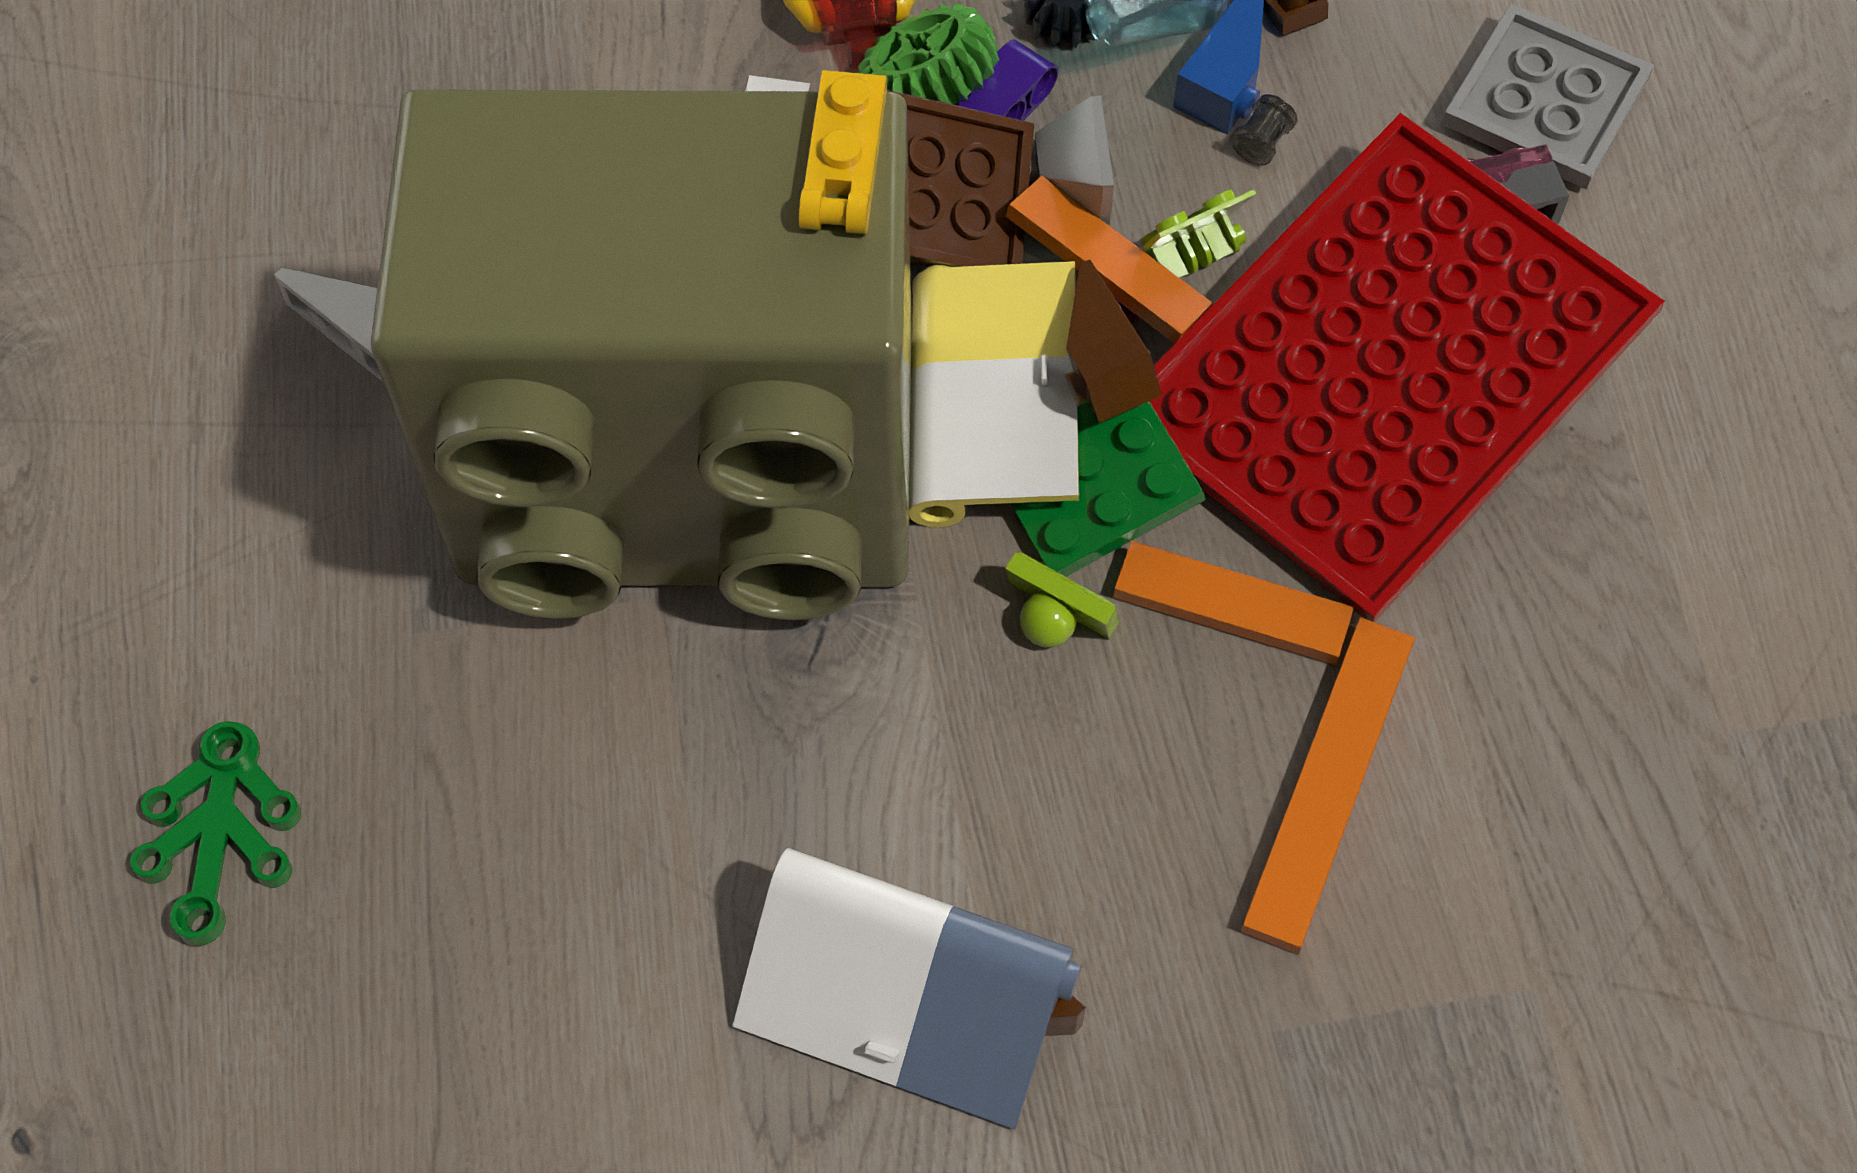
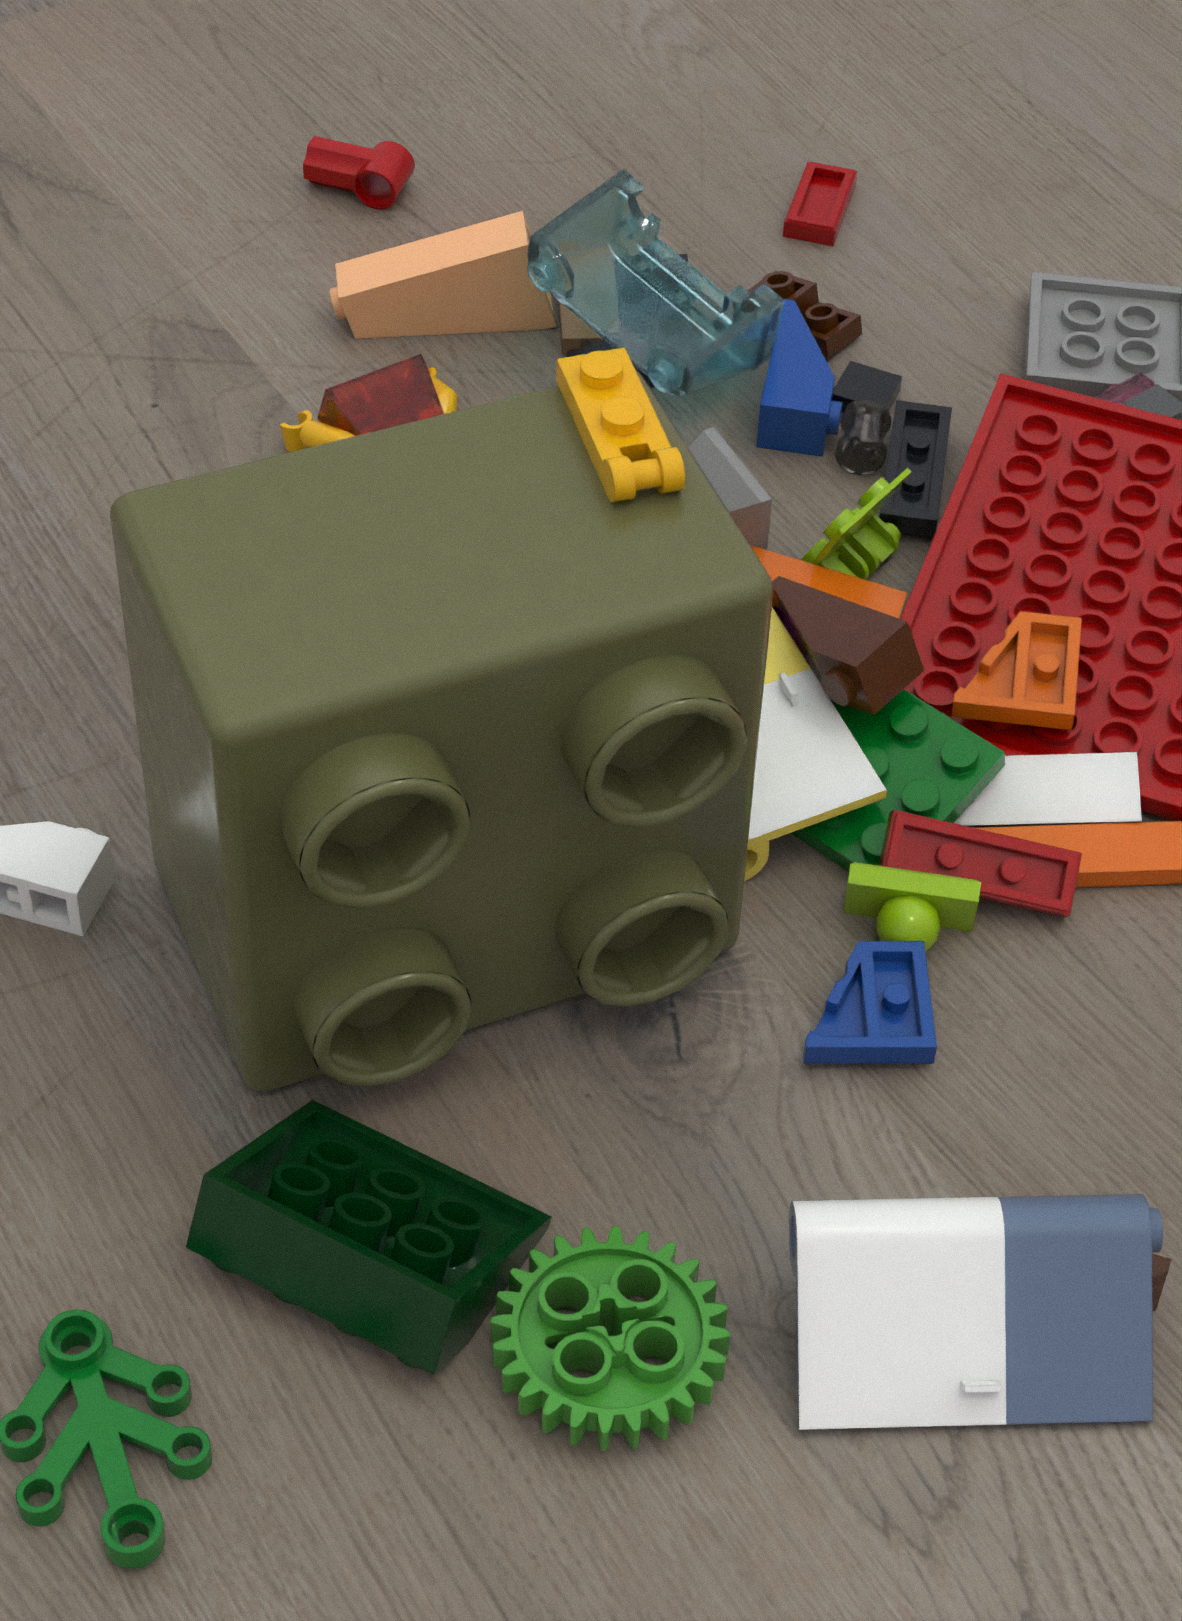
camera: 25 degrees left, 15 degrees down
none -> dark green slope [186,1100,552,1375]
none -> bright green gear [491,1226,730,1451]
none -> blue wing [803,941,937,1064]
none -> black tile [832,361,902,424]
none -> black plate [879,400,952,537]
none -> red tile [879,810,1082,918]
none -> orange wing [951,611,1082,730]
none -> white sticker [954,752,1142,826]

